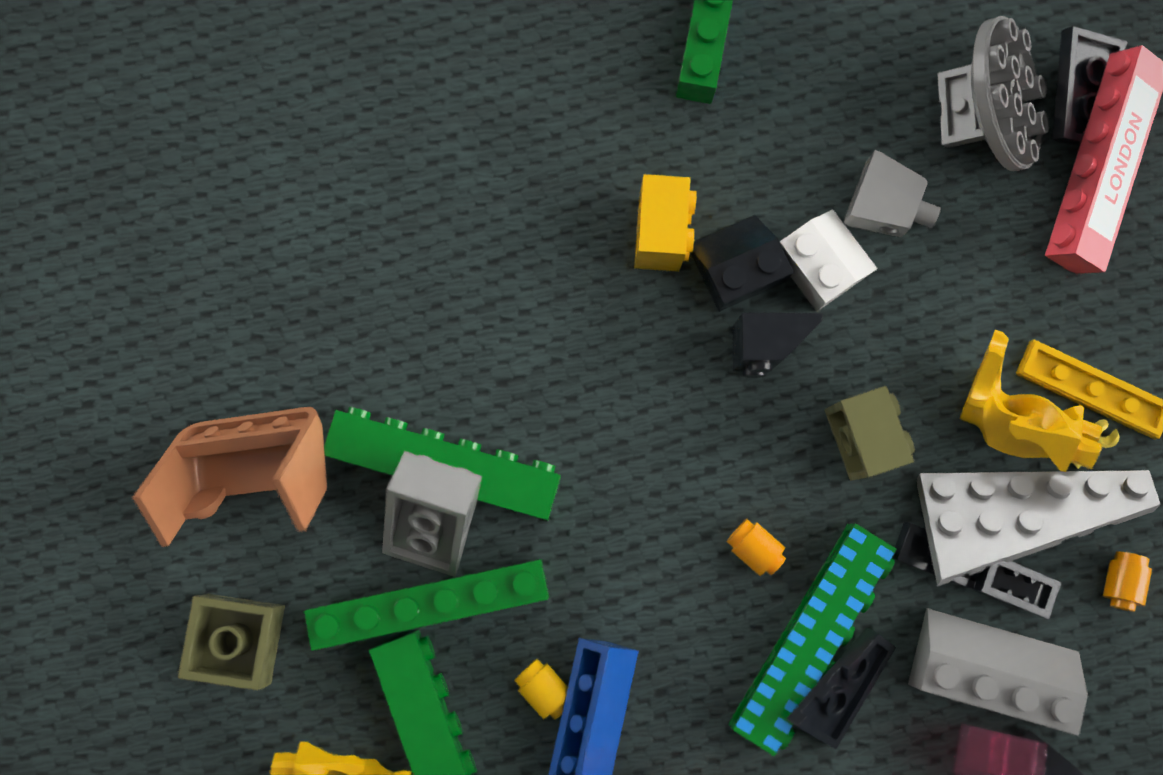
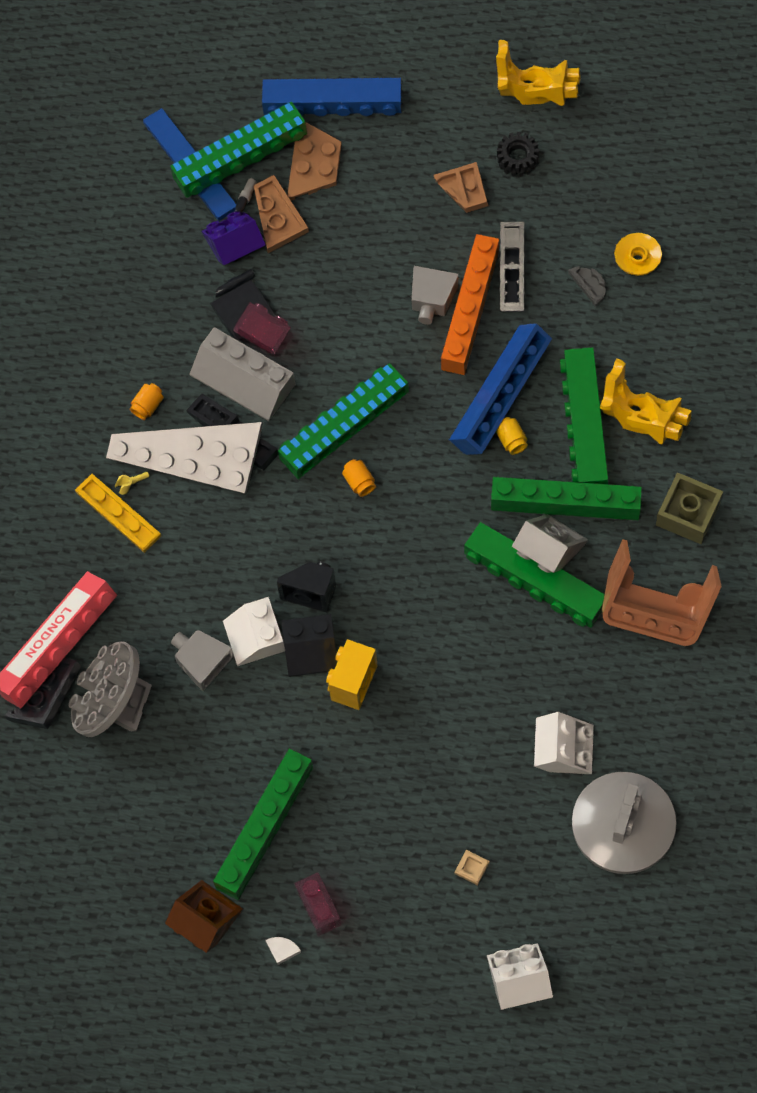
camera: 155 degrees left, 15 degrees down
black wing [786,628,896,749] -> none
olive brick [824,386,915,481] -> none
yellow hips [960,330,1102,472] -> none
none -> tan tile [455,850,489,885]
none -> white slope [534,712,594,774]
none -> light grey bracket [572,772,676,874]

